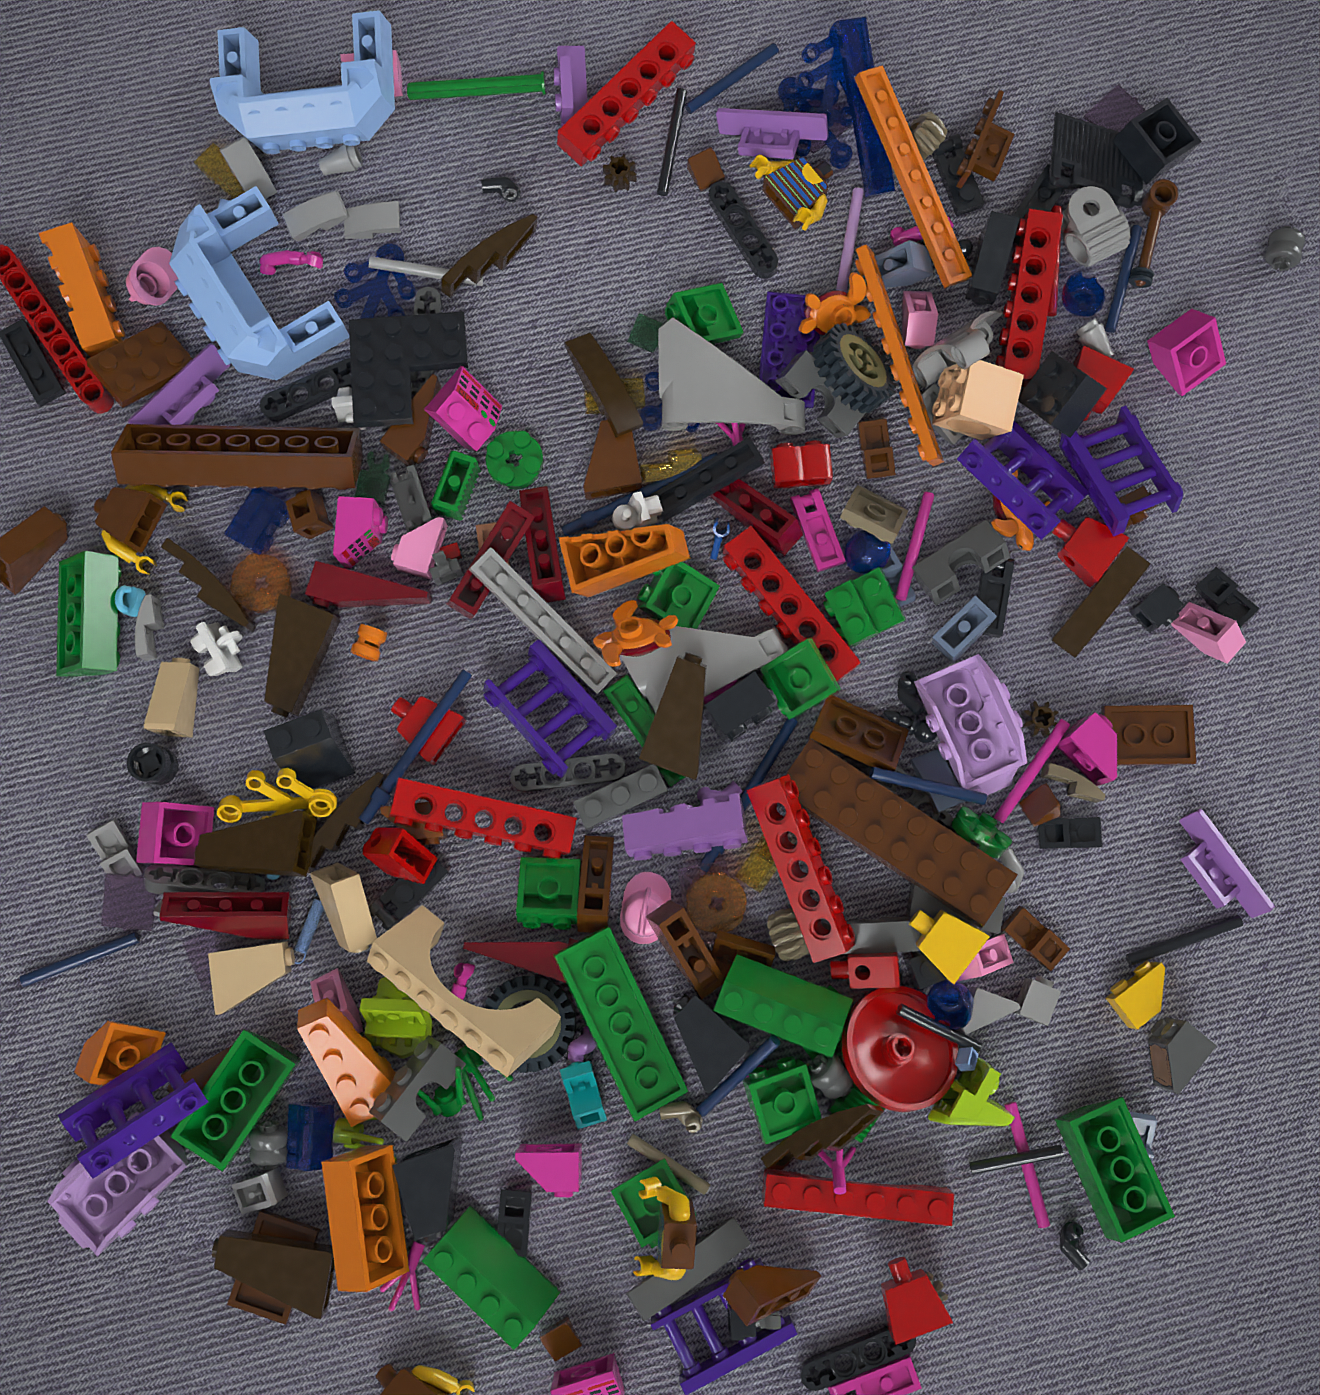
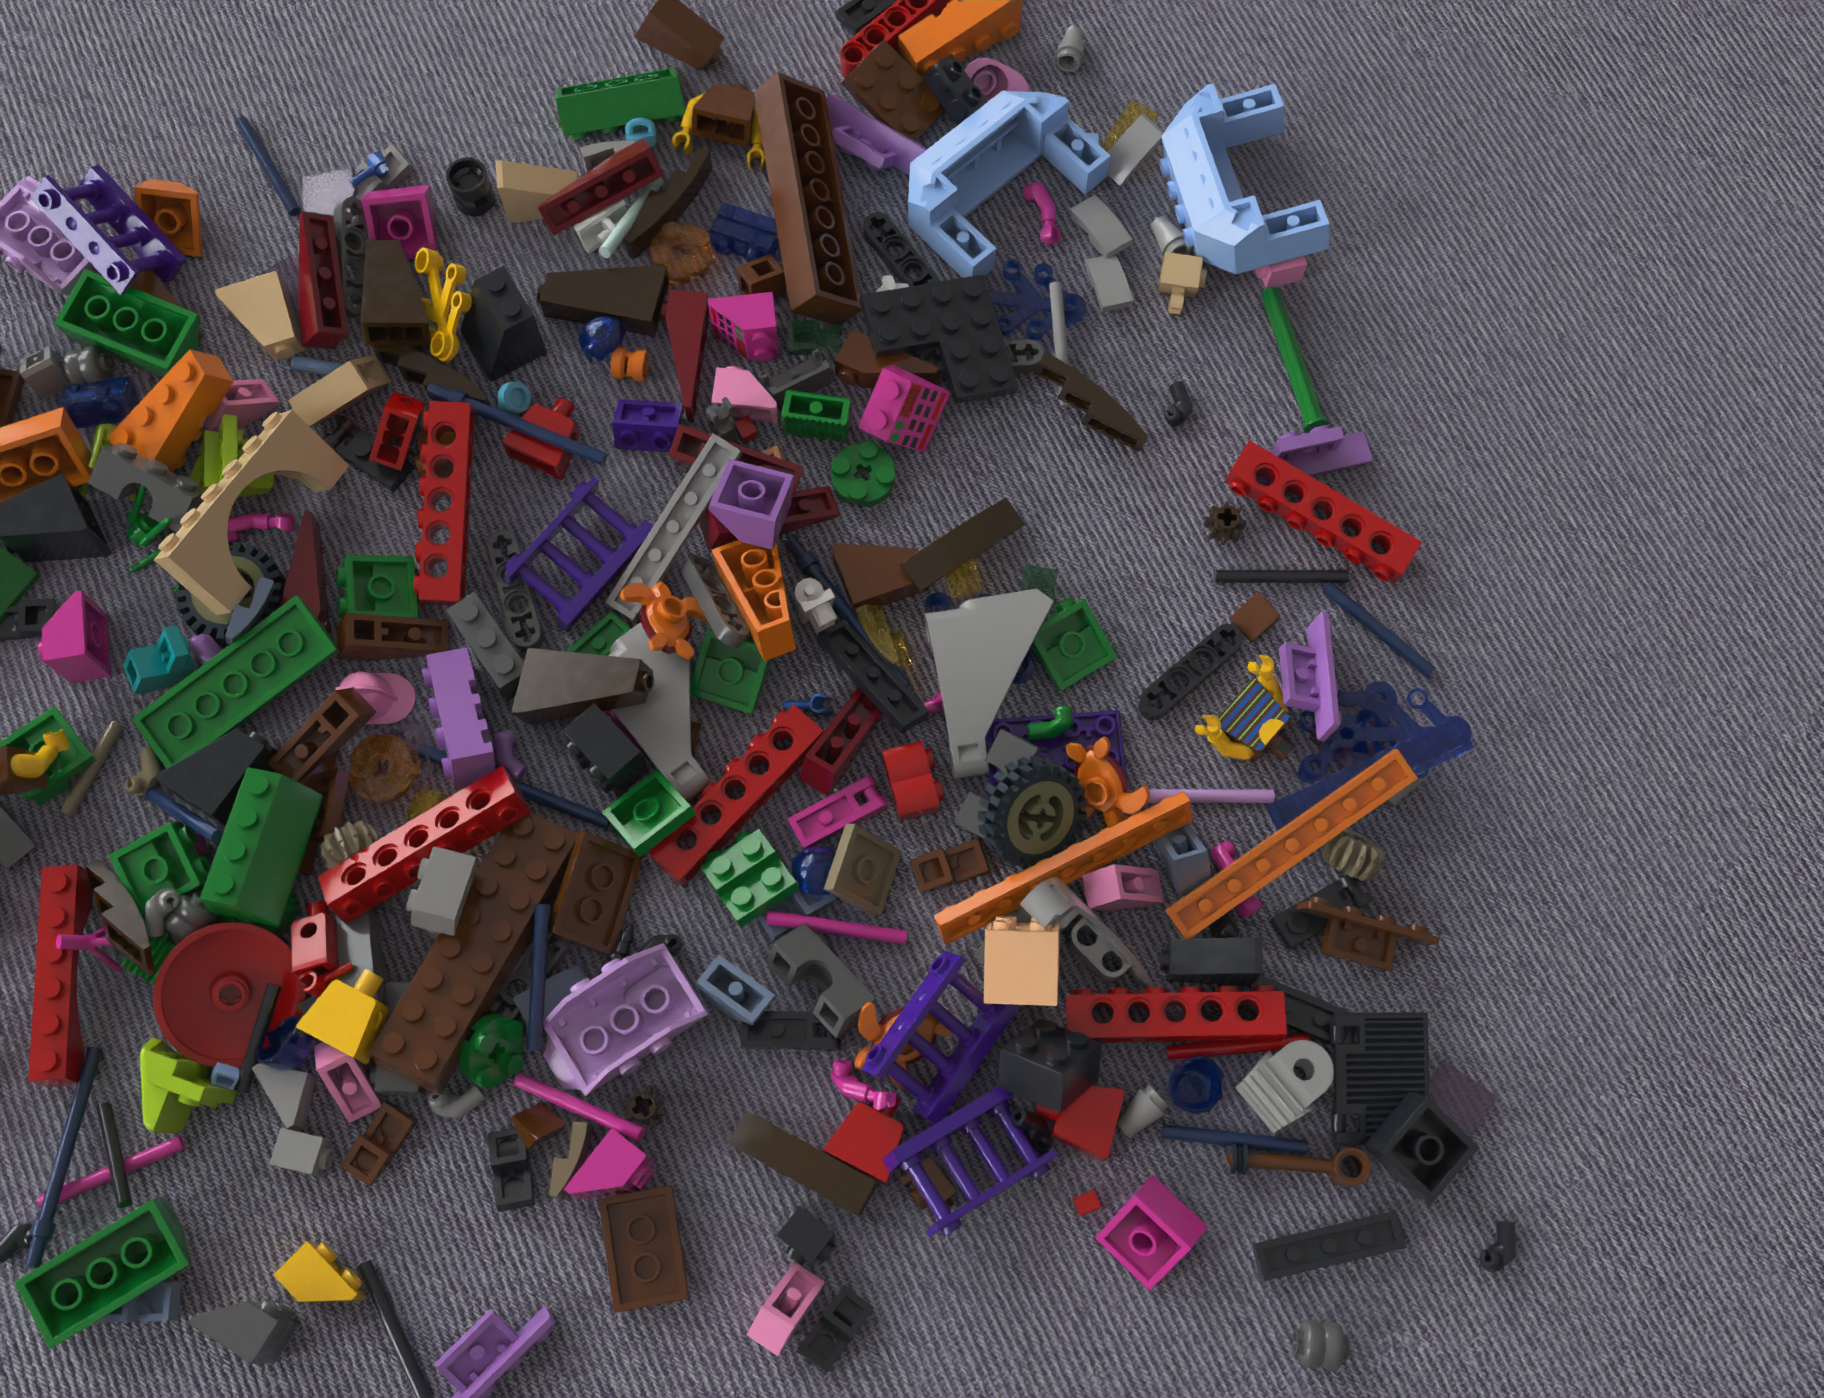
camera: 80 degrees right, 10 degrees down
none -> dark blue bar [24,1047,103,1269]
none -> light grey arm [145,888,180,937]
none -> sand blue slope [225,577,275,645]
none -> red hand [299,962,354,996]
none -> blue hand [349,152,389,187]
none -> light grey brick [406,846,476,940]
none -> medium azure tile [497,381,532,414]
none -> dark red slope [537,138,664,236]
none -> clear blue hair [578,316,625,363]
none -> light aqua bar [599,178,664,258]
none -> dark purple bracket [613,399,684,452]
none -> dark grey beam [681,554,749,648]
none -> medium lavender slope [709,459,794,550]
none -> dark pink arm [830,1059,897,1110]
none -> black bracket [922,53,987,126]
none -> black arm [1011,1107,1053,1154]
none -> green arm [1027,706,1075,741]
none -> light grey cone [1054,26,1084,72]
none -> red piece [1072,1190,1101,1217]
none -> tan brick [1158,252,1207,315]
none -> black plate [1251,1211,1407,1282]
none -> black arm [1479,1221,1516,1272]

